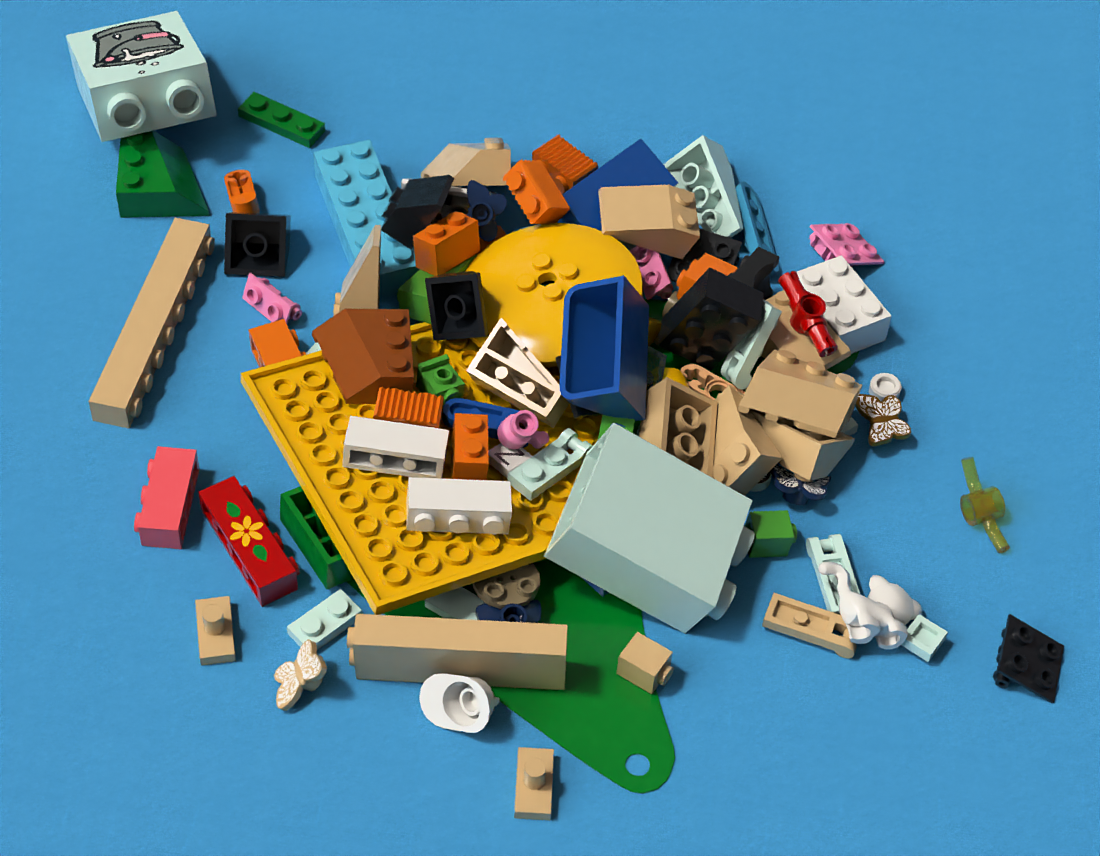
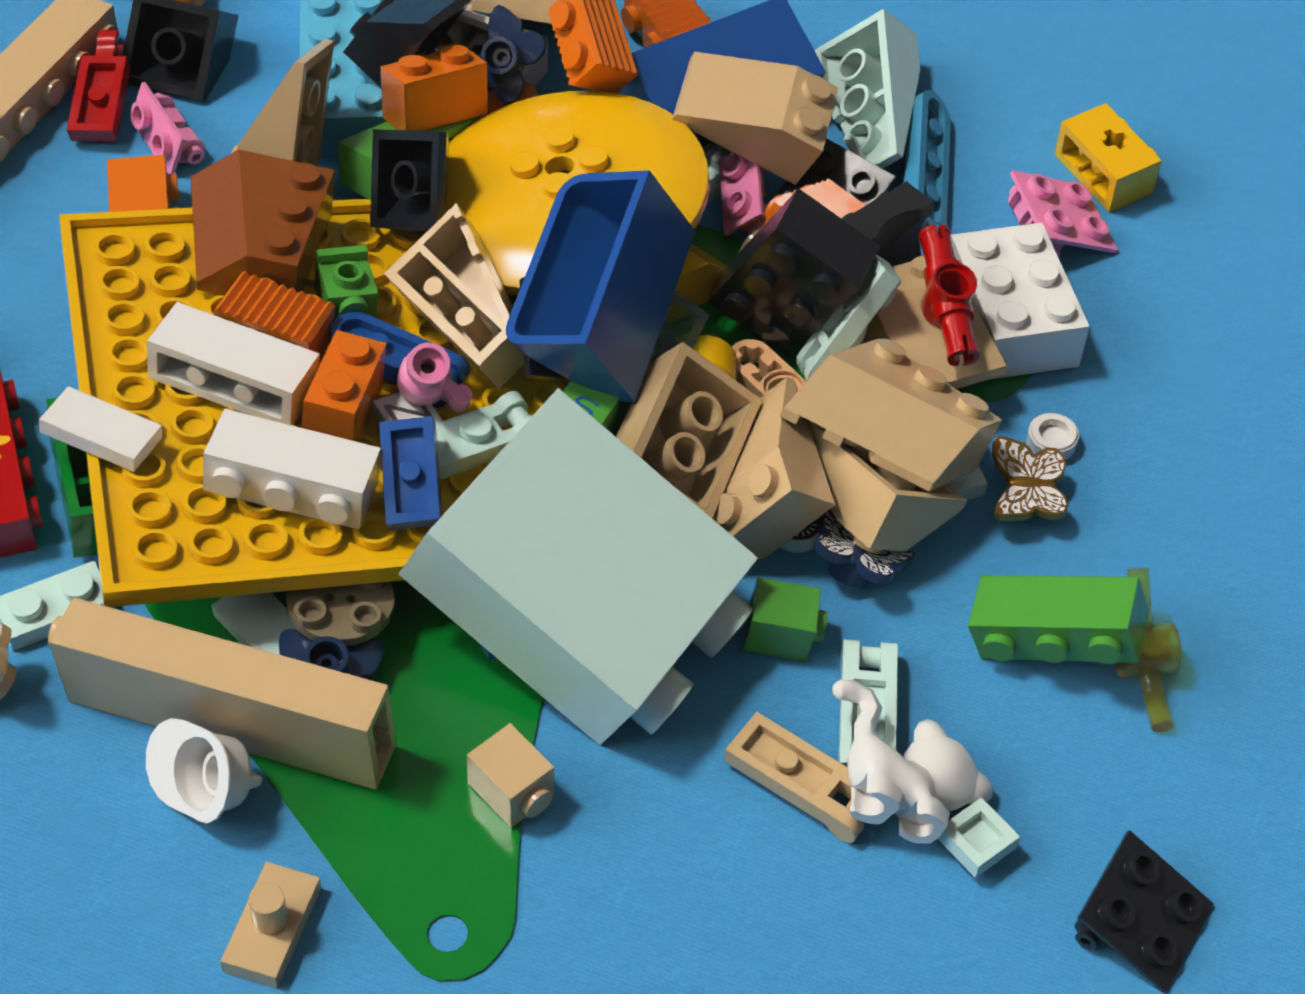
camera: 15 degrees right, 0 degrees up
none -> white tile [39,386,162,472]
none -> red plate [67,30,131,142]
none -> blue plate [379,416,443,531]
none -> bright green brick [968,575,1150,664]
none -> yellow brick [1054,103,1162,212]

